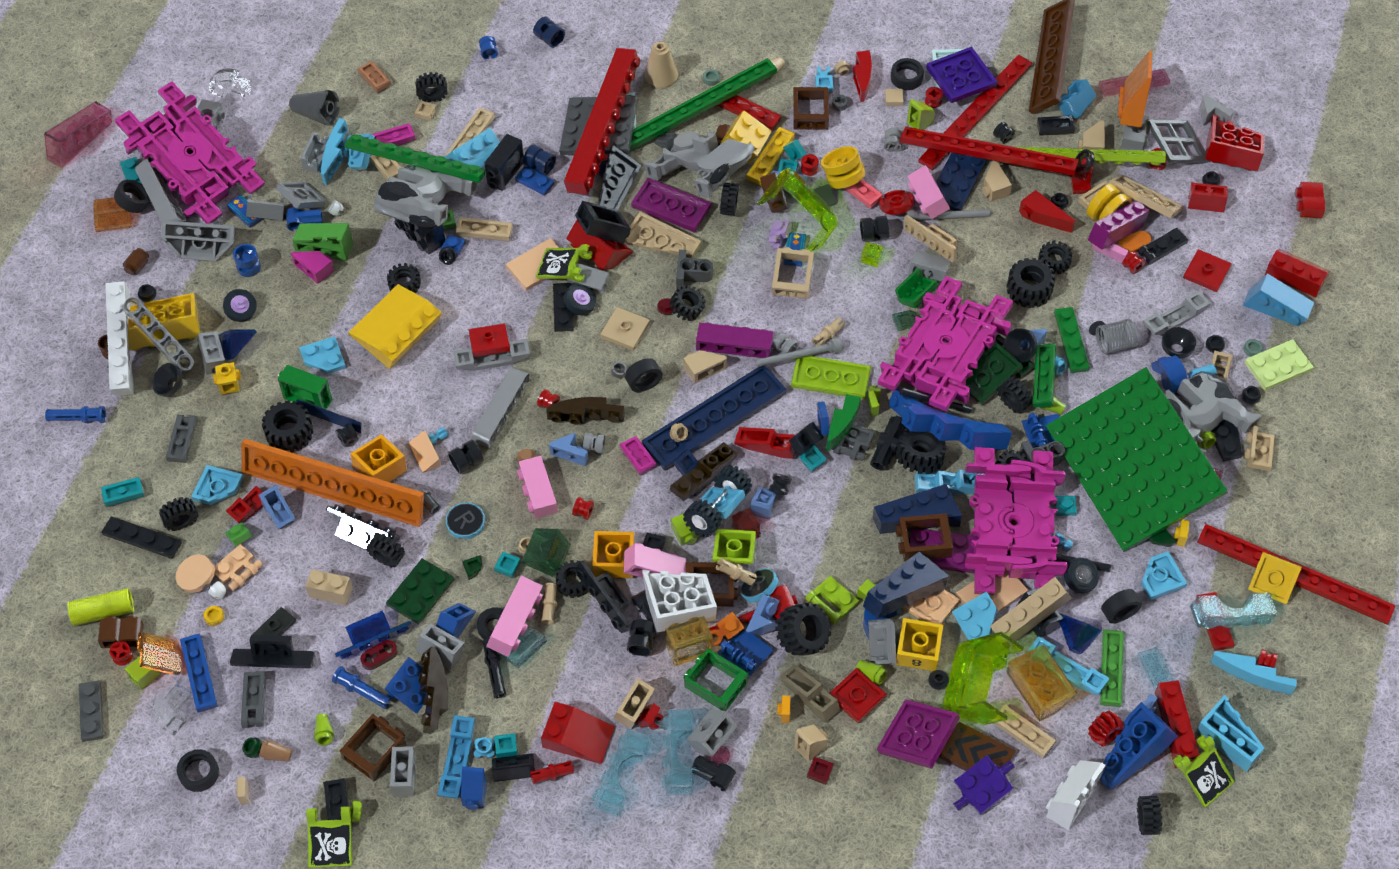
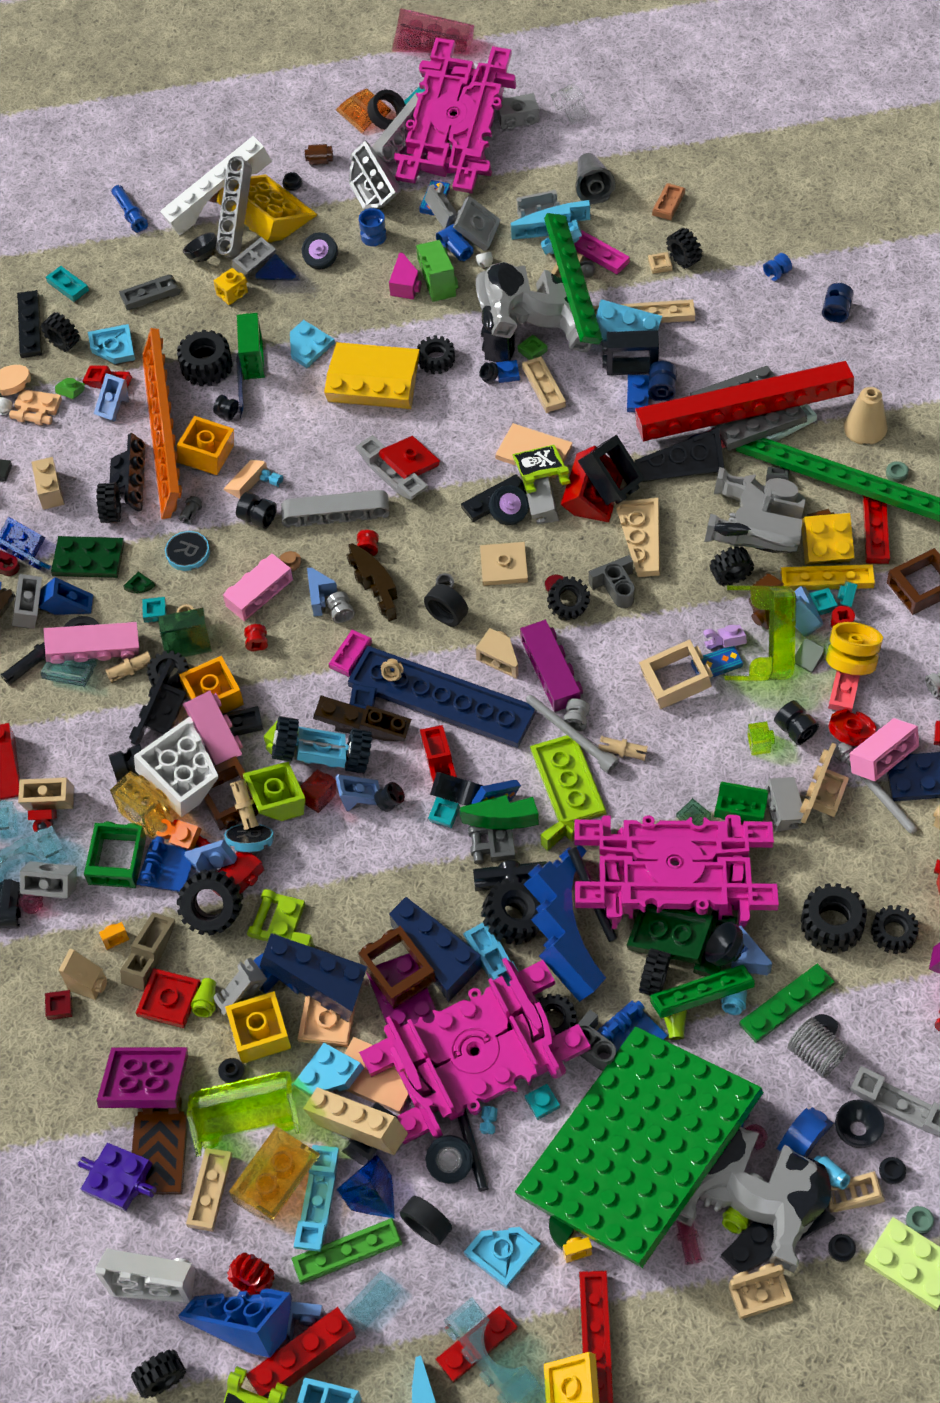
camera: 65 degrees right, 0 degrees up
magenta plate [631,178,711,233] -> none

